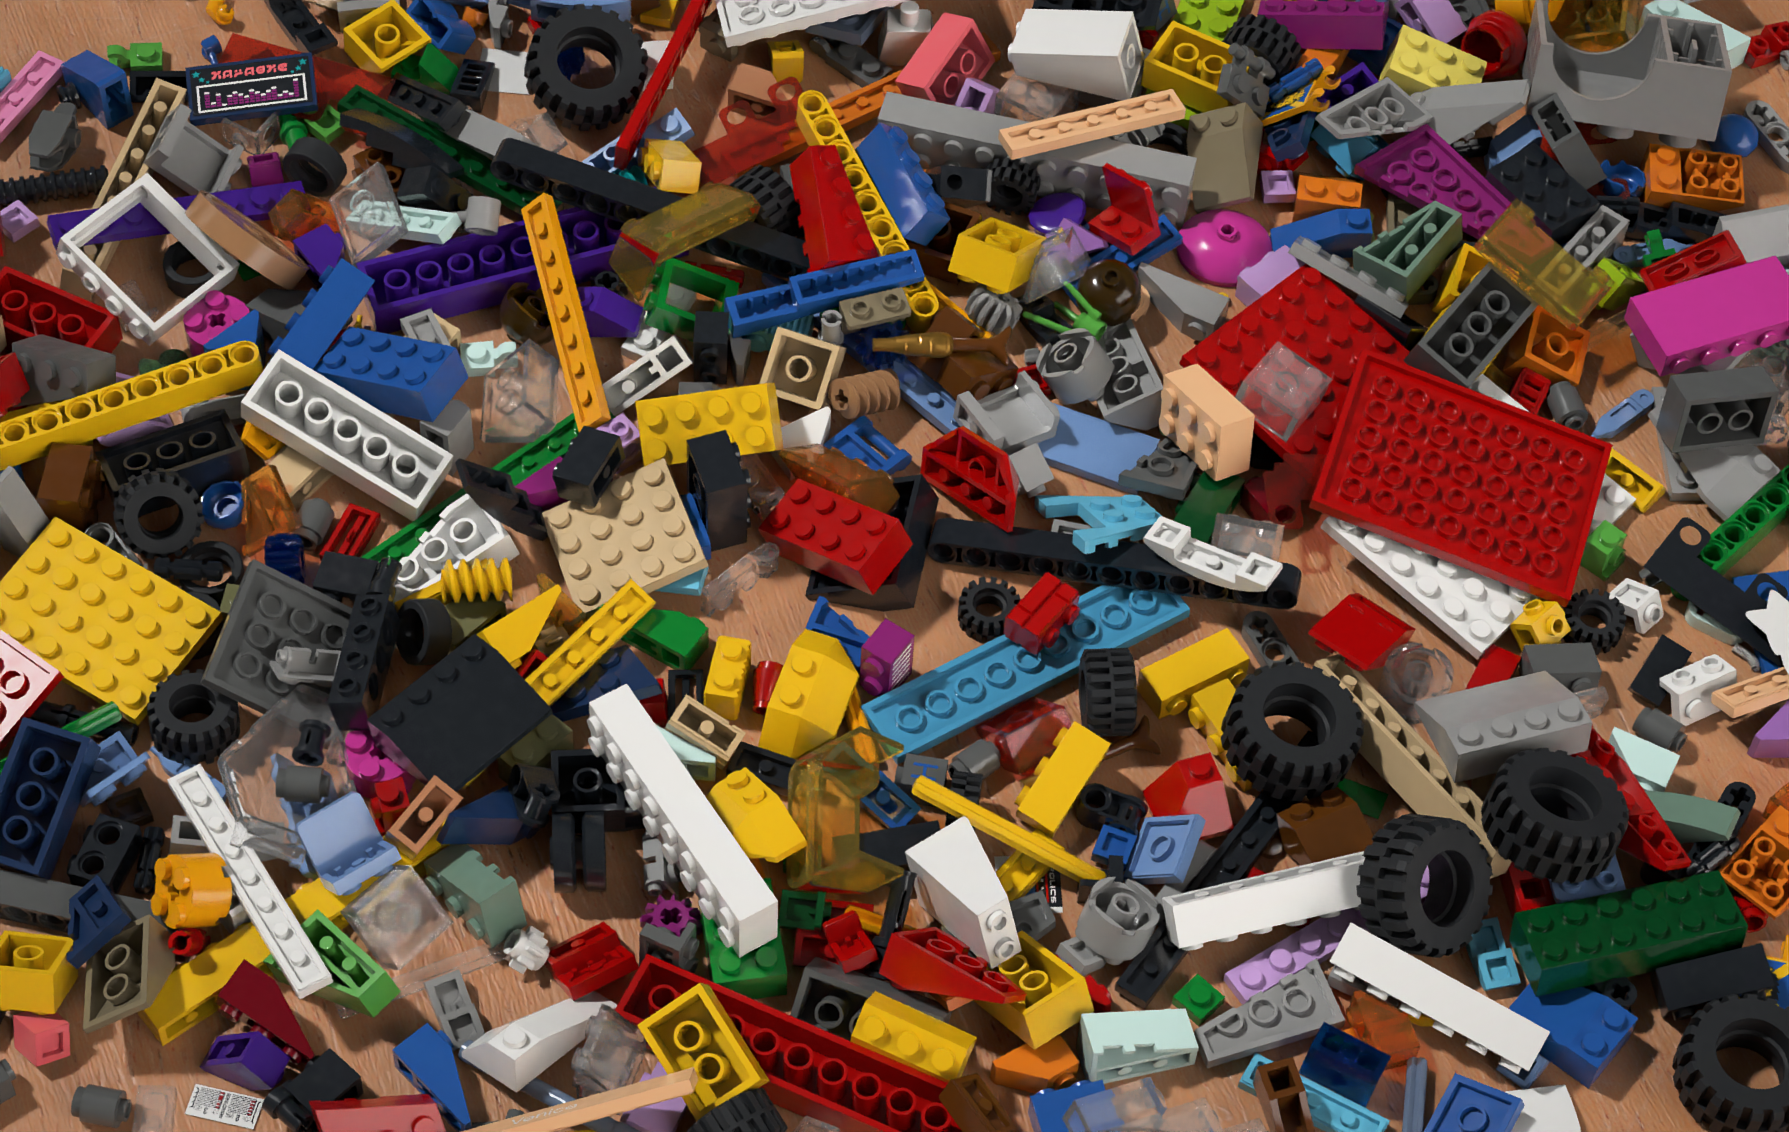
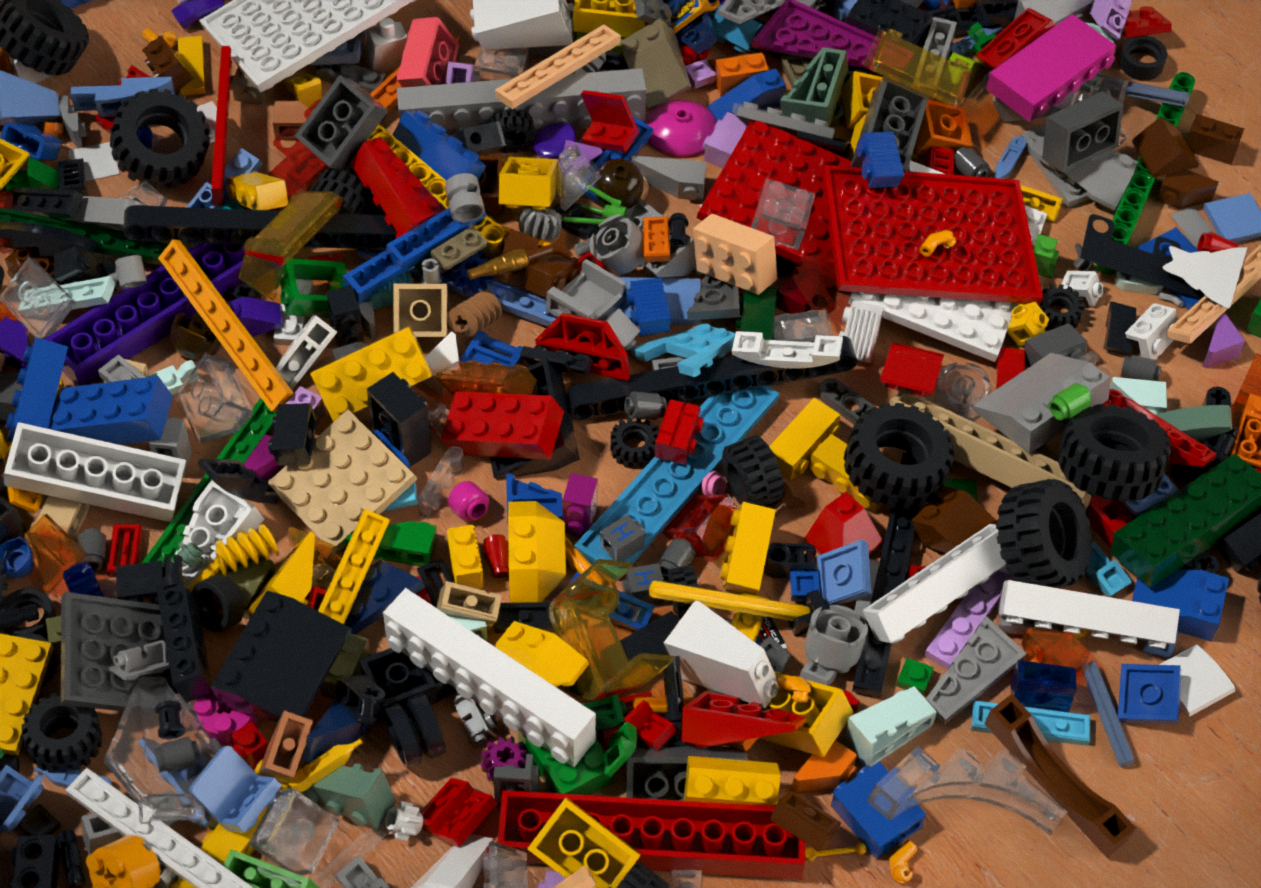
camera: 20 degrees left, 0 degrees up
none -> sand green plate [177,542,207,568]
none -> yellow piece [288,739,363,793]
none -> dark grey brick [295,75,388,171]
none -> light grey wheel [445,173,485,223]
none -> dark pink head [448,481,489,522]
none -> black hinge [520,346,594,376]
none -> dark grey brick [600,514,645,565]
none -> green slope [602,721,637,777]
none -> dark grey brick [624,391,667,420]
none -> blue brick [626,278,670,336]
none -> orange plate [643,216,670,262]
none -> black pin [668,213,689,247]
none -> bright pink plate [702,471,727,499]
none -> light orange arm [777,675,811,703]
none -> white brick [839,300,884,363]
none -> blue brick [856,131,904,189]
none -> light orange arm [920,230,956,257]
none -> bright green brick [1049,383,1091,421]

